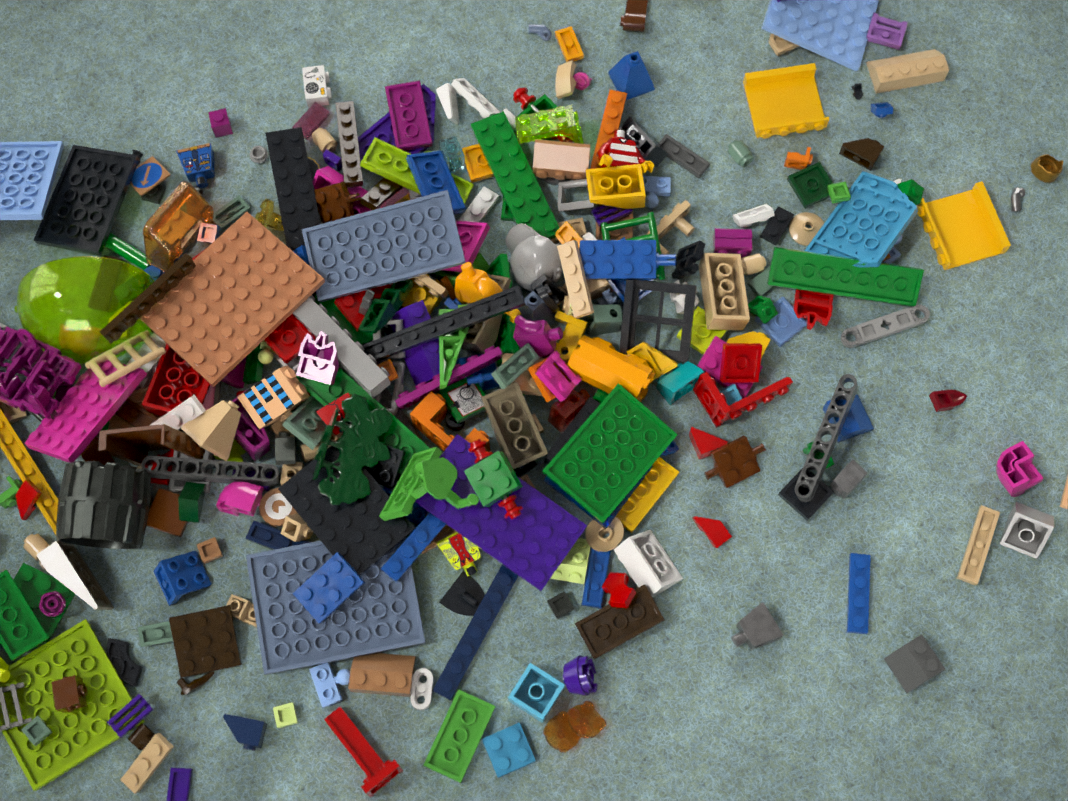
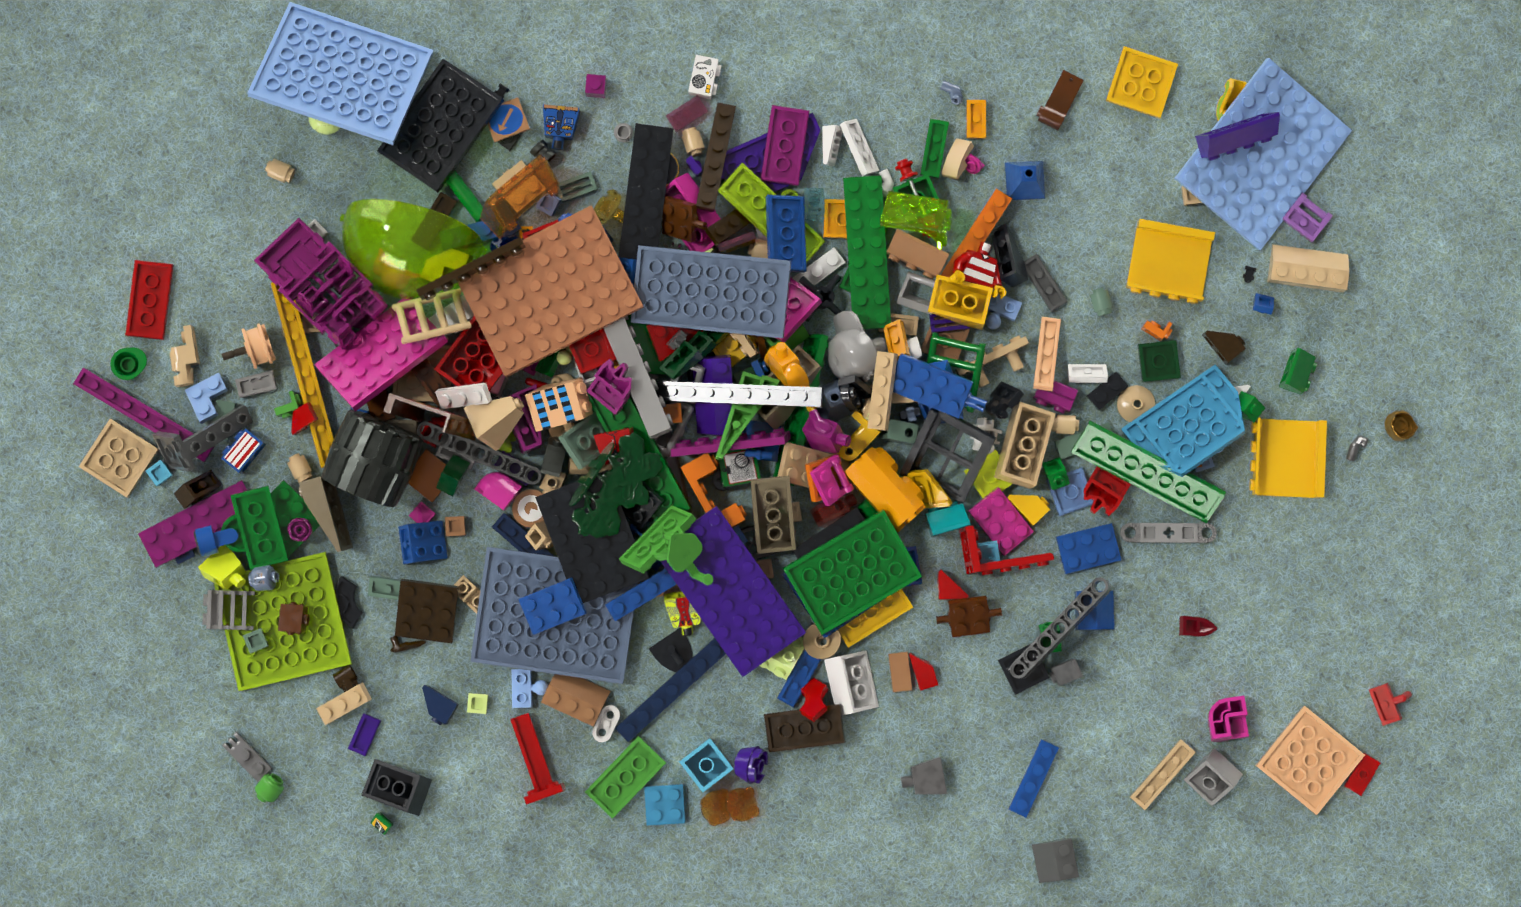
camera: 20 degrees right, 15 degrees up
dark purple tile [107,694,154,738] -> none
green brick [464,439,523,520] -> none
sand green tile [491,343,539,389] -> none
pearl dark grey plate [547,591,574,619] -> none
red hinge [720,343,762,383] -> none
bright green tile [827,181,851,204] -> none
none -> sand blue head [248,565,279,591]
none -> dark pink tile [408,501,436,523]
none -> black bar [799,274,843,322]
none -> medium nougat tile [888,652,912,692]
none -> green plate [920,119,949,179]
none -> light nougat tile [1033,317,1061,391]
none -> blue plate [1056,523,1121,574]
none -> green slope [1279,347,1317,395]

